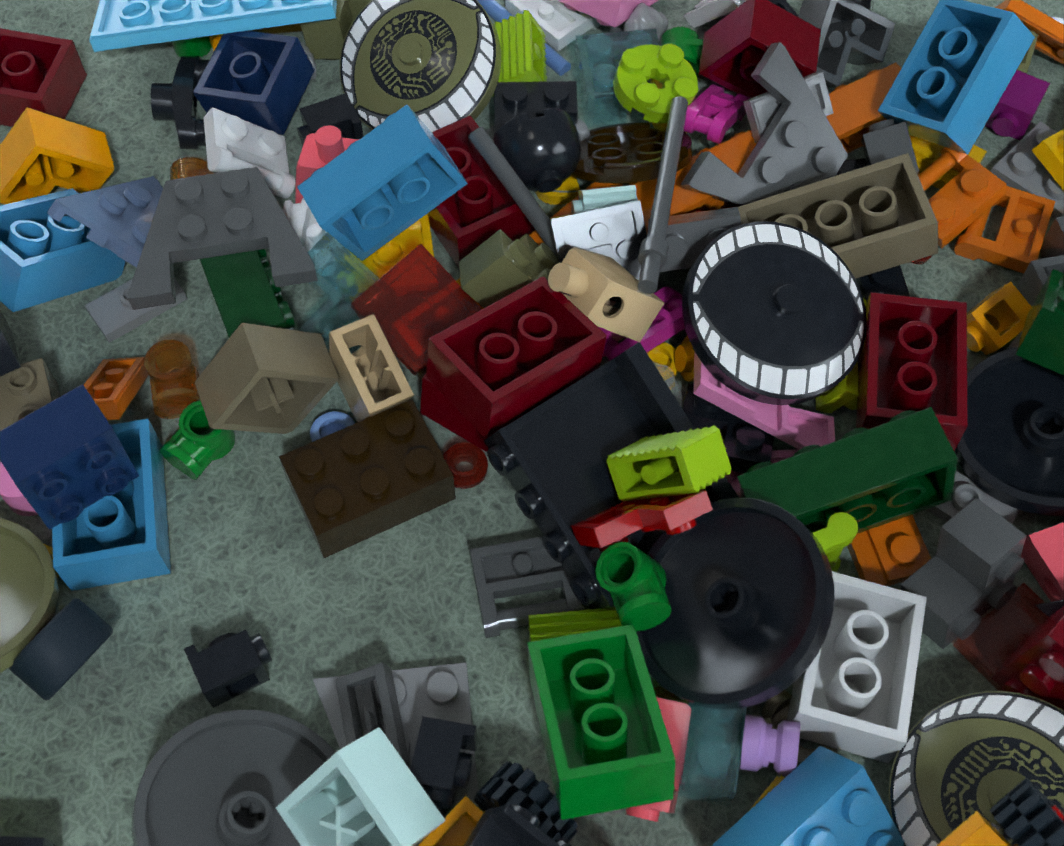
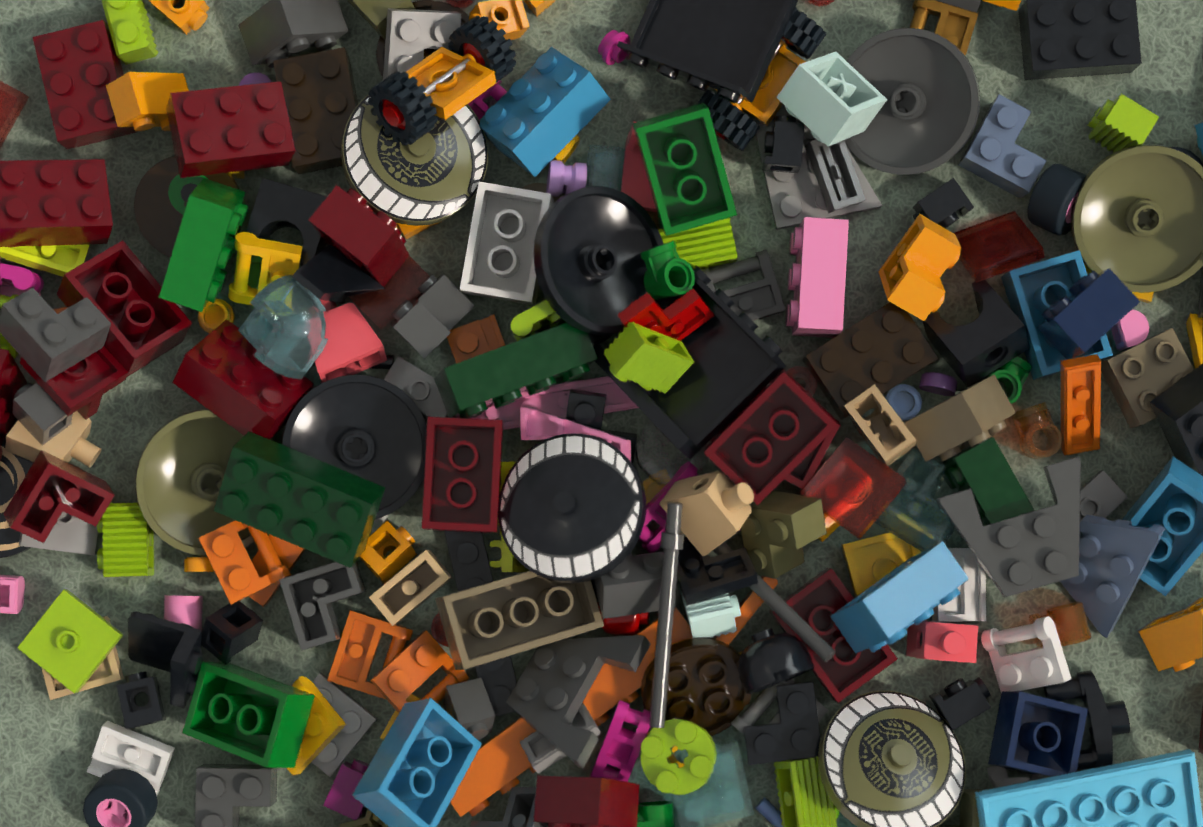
camera: 175 degrees right, 25 degrees up
none -> tan brick [369,550,453,626]
none -> bright pink brick [786,217,849,338]
none -> light orange brick [878,214,961,321]
none -> medium lavender tile [919,372,958,396]
none -> black piece [922,276,1029,388]
none -> clear red tile [954,211,1045,282]
none -> sand blue brick [958,94,1047,199]

